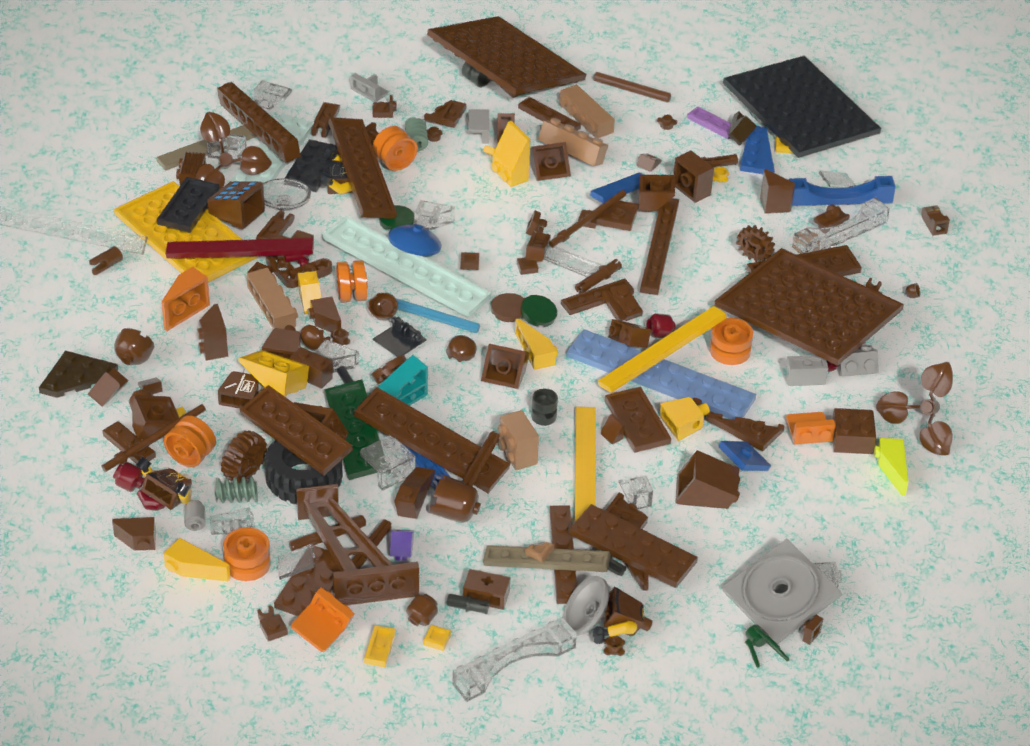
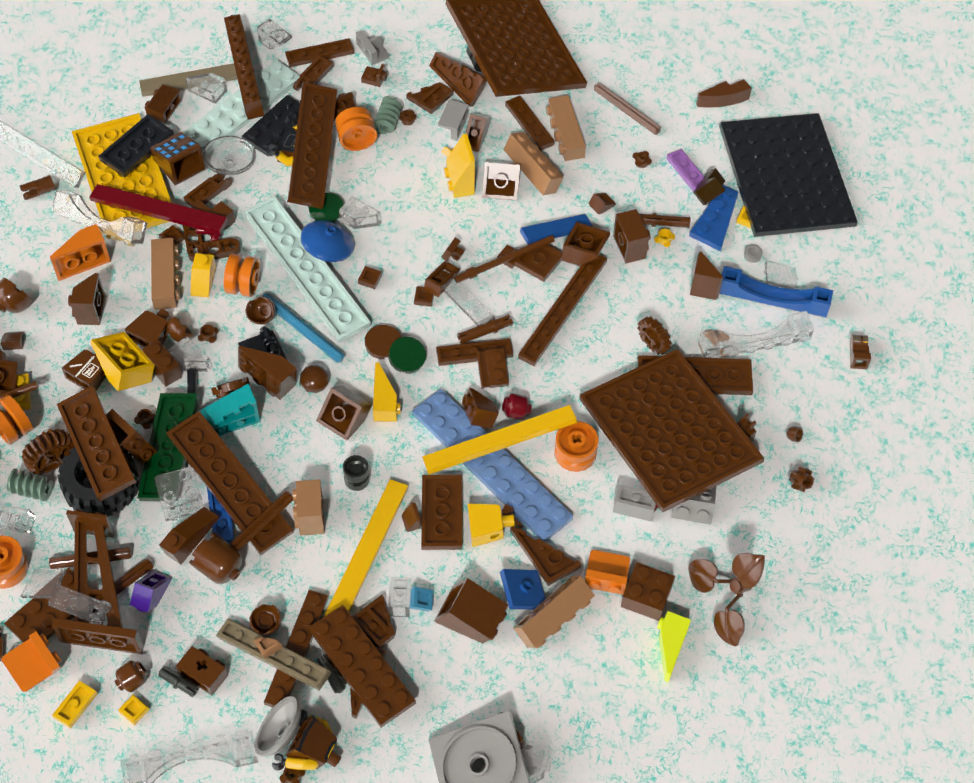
camera: 20 degrees right, 15 degrees up
reddish brown plant [196,112,272,189] -> none
reddish brown slope [308,296,341,333] -> none
reddish brown hips [814,204,850,235] -> none
none -> clear plate [48,584,112,625]
none -> clear arch [52,190,148,246]
none -> reddish brown slope [238,346,297,400]
none -> reddish brown hair [249,604,281,636]
none -> reddish brown tile [285,38,354,68]
none -> dark azure plate [410,587,433,612]
none -> reddish brown wing [429,52,487,107]
none -> medium nougat brick [513,576,595,648]
none -> reddish brown slope [696,79,752,108]
none -> light grey tile [744,244,763,263]
none -> reddish brown gear [789,466,815,492]

